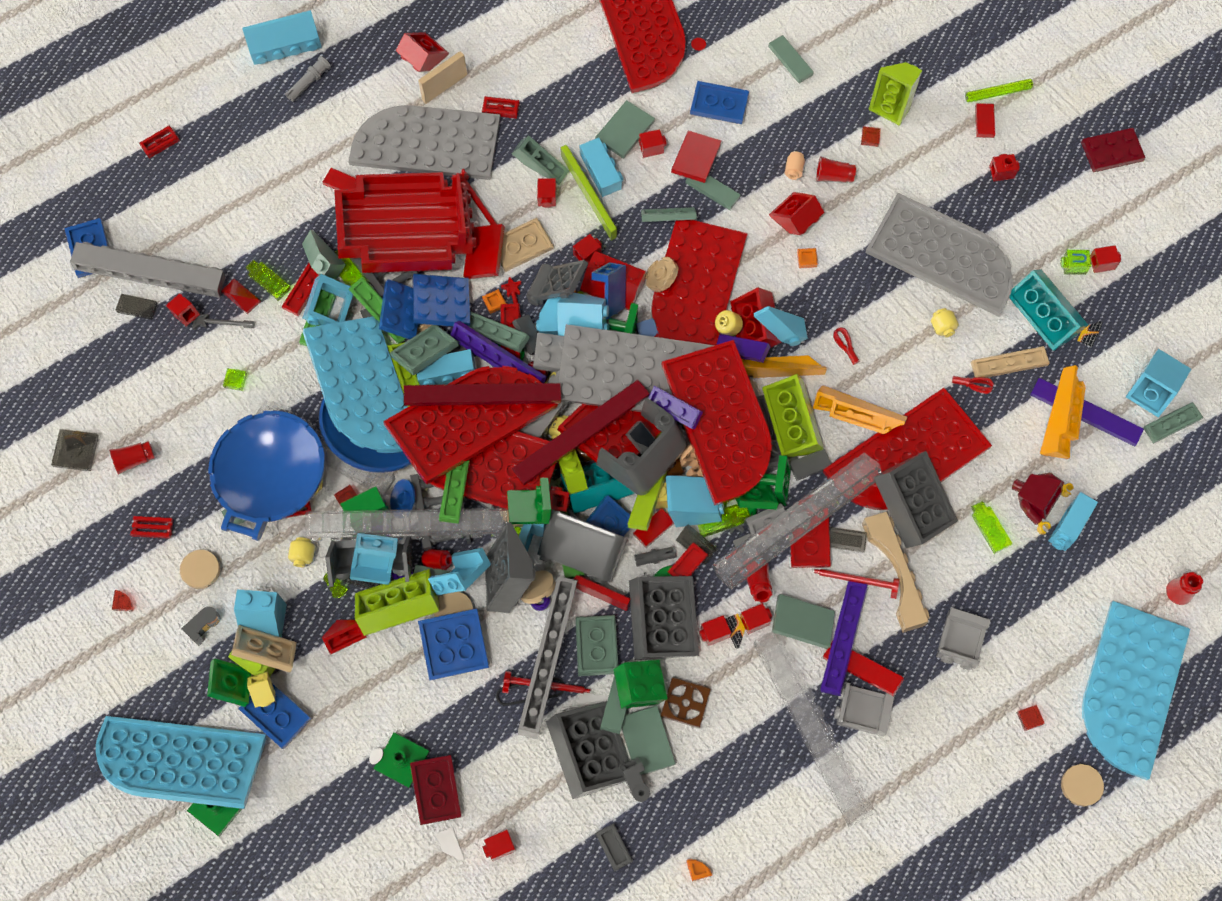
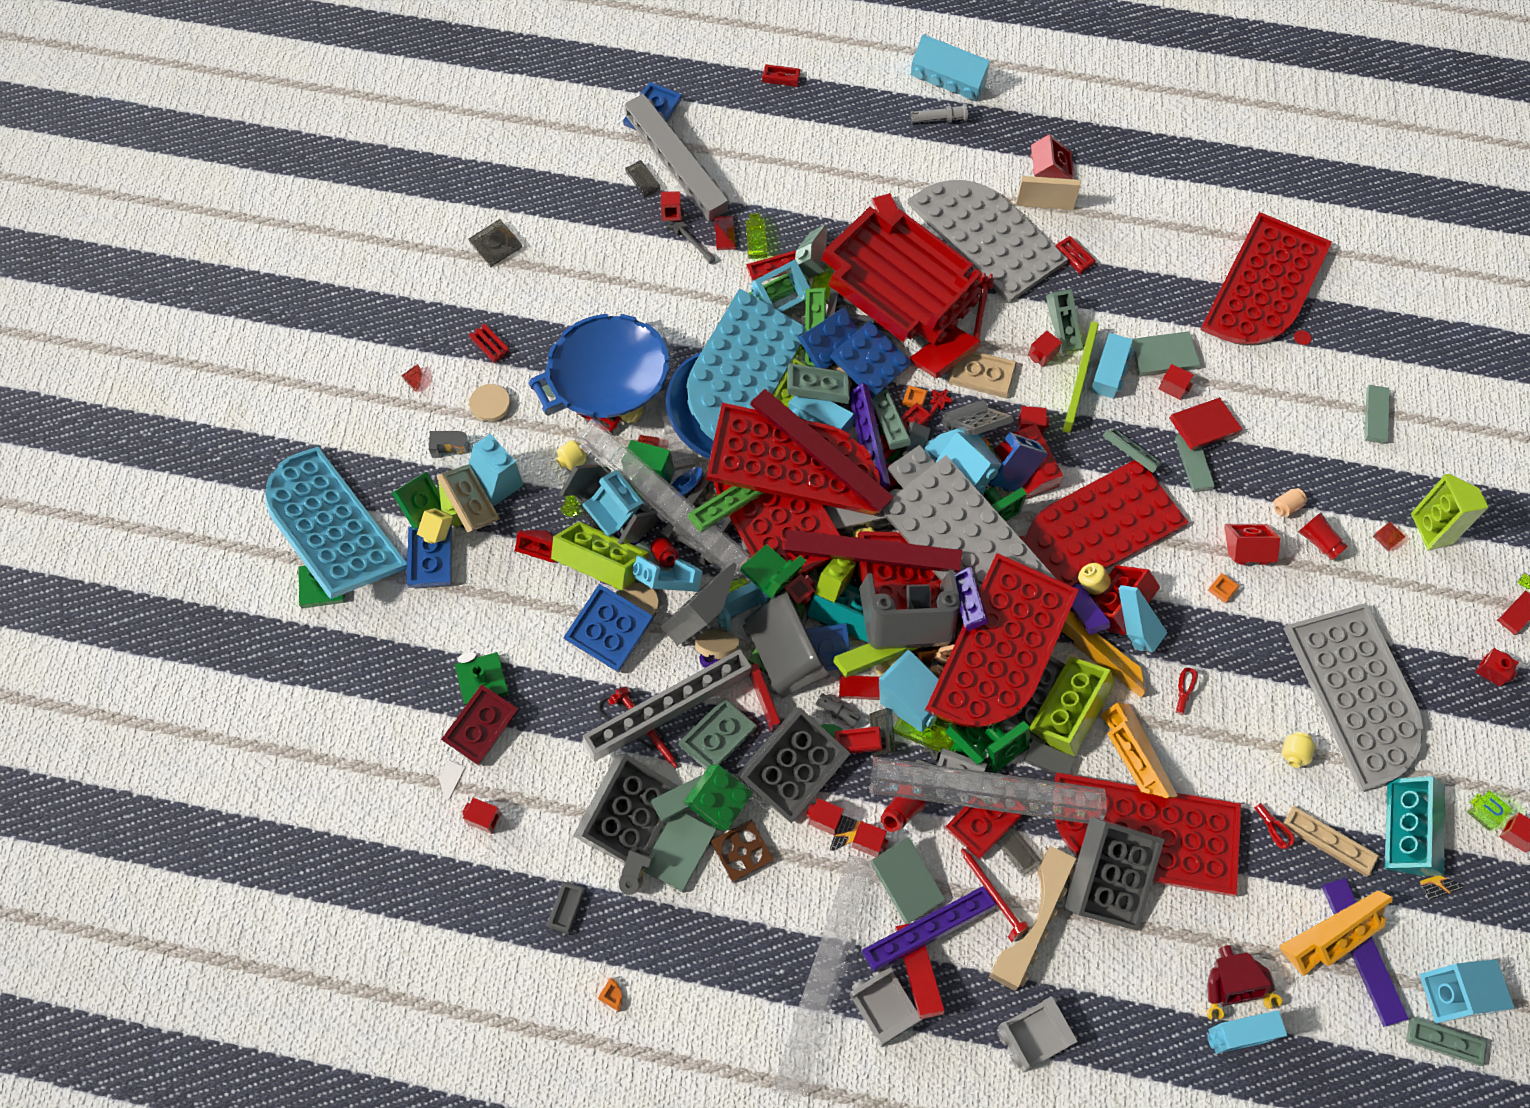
camera: 45 degrees right, 5 degrees down
red plant [109,441,155,475] -> none
clear neon green plate [223,368,247,391] -> none
medium blue slope [636,318,658,337] -> none
tan tile [645,257,678,292] -> none
blue plate [690,81,749,124] -> none
clear neon green hinge [971,501,1012,554] -> none

